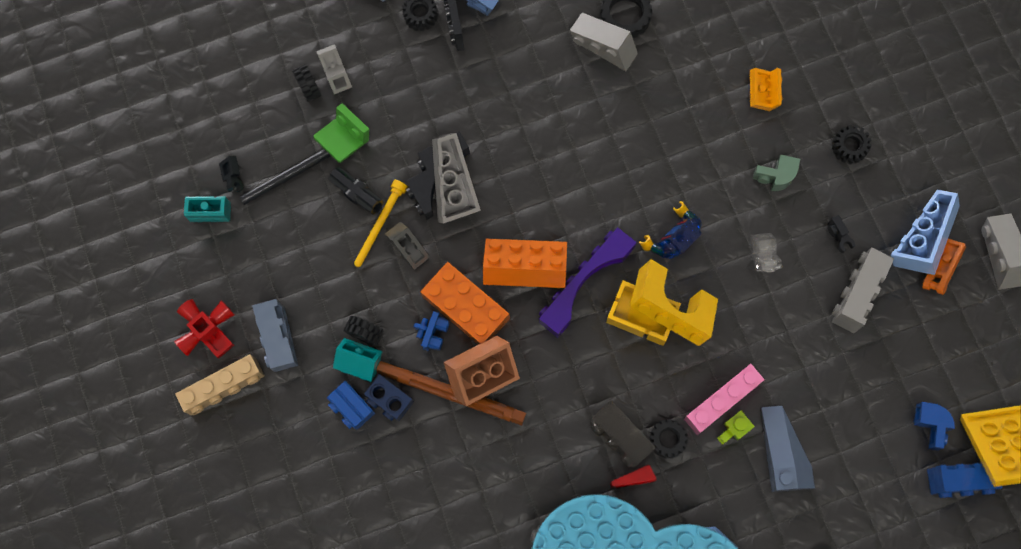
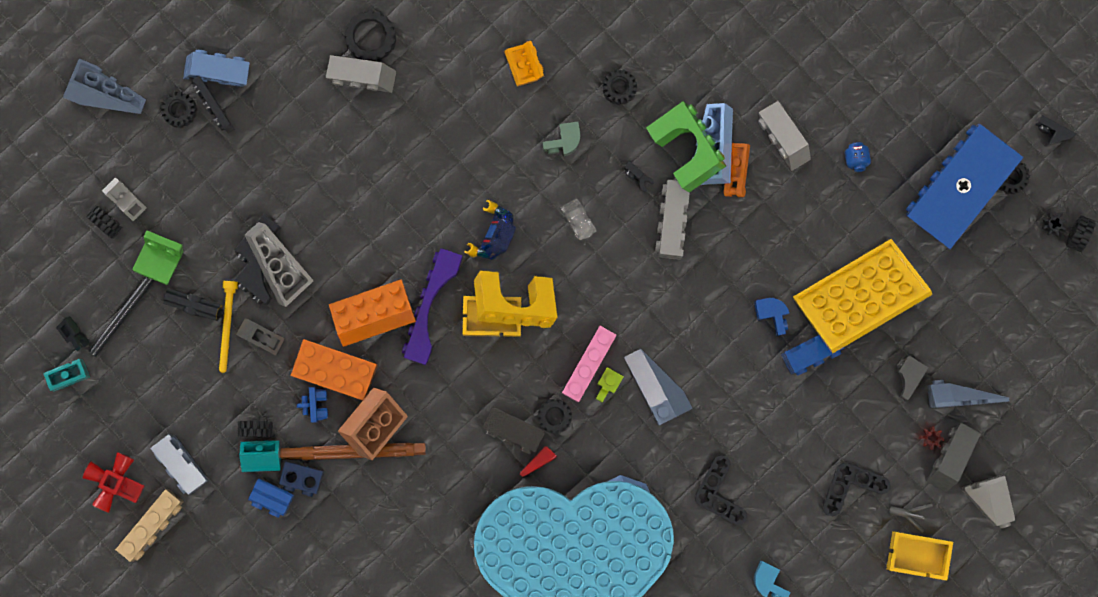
camera: 30 degrees left, 10 degrees up
none -> bright green arch [646,101,726,193]

